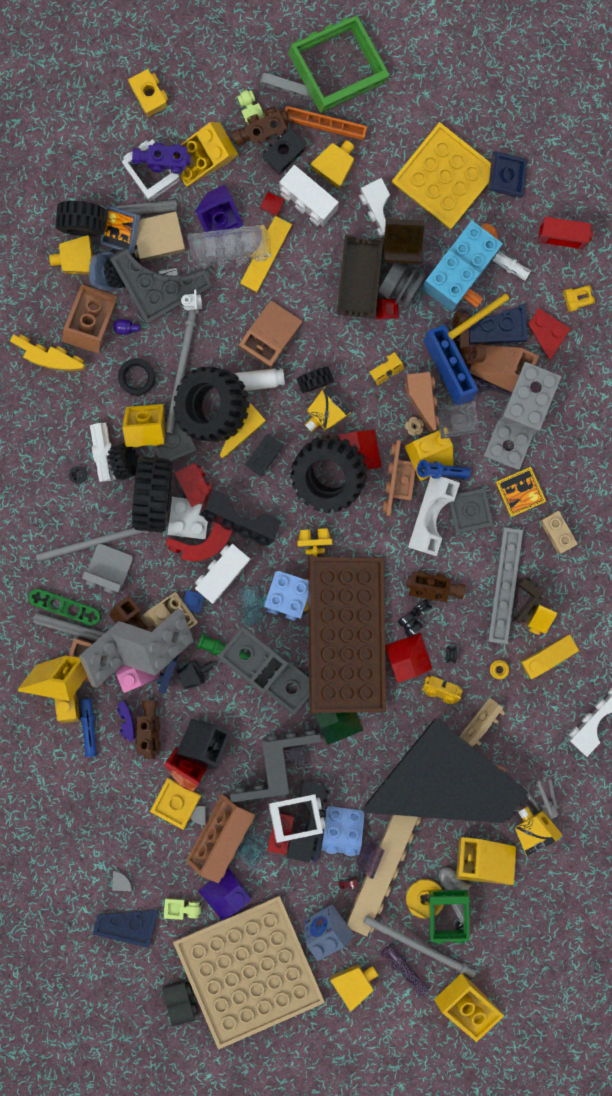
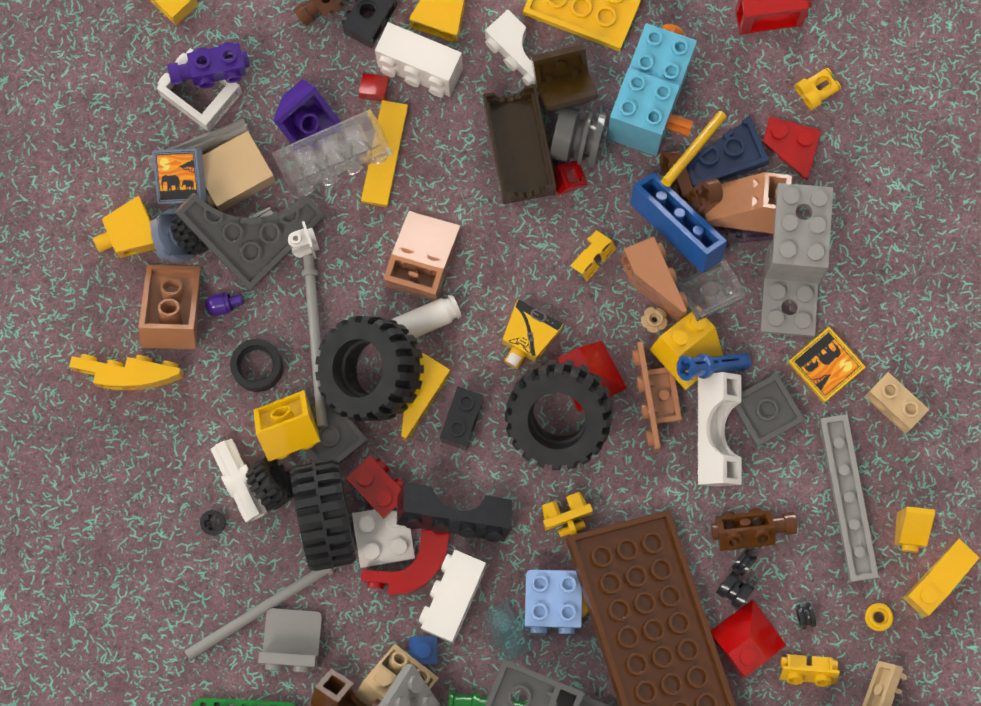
camera: 10 degrees left, 10 degrees down
black tyre [55,201,106,236] -> none
yellow slope [174,122,239,187] -> none
black tyre [296,366,334,393] -> none
white pin [492,251,531,281] -> none
dark brown bracket [512,578,543,623] -> none

